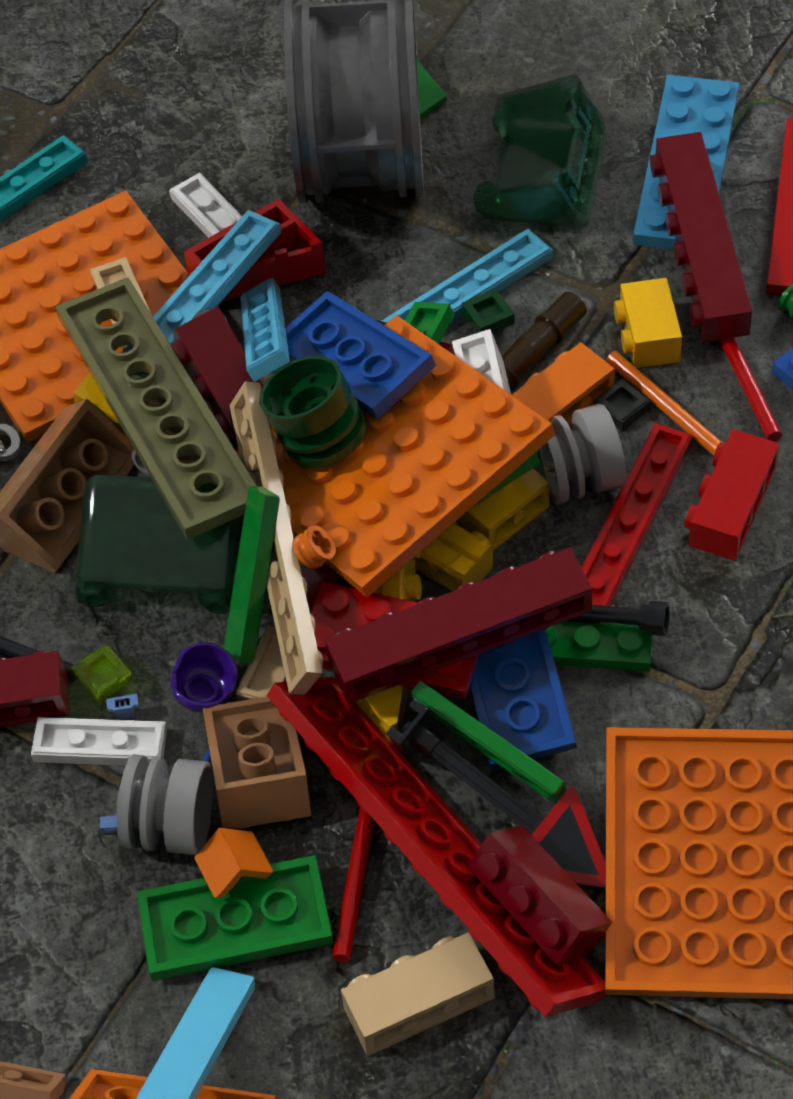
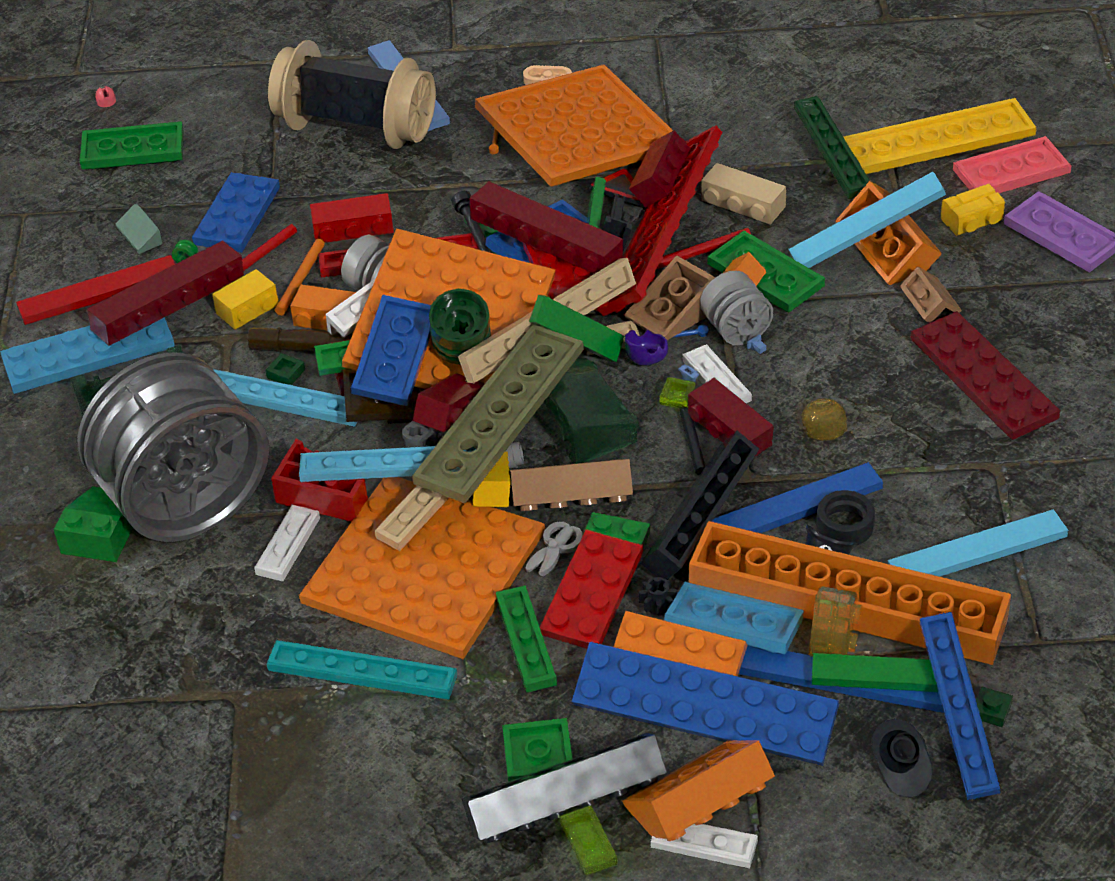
camera: 125 degrees left, 10 degrees down
medium azure tile [240,277,290,382] -> none
orange bush [293,525,336,569] -> none

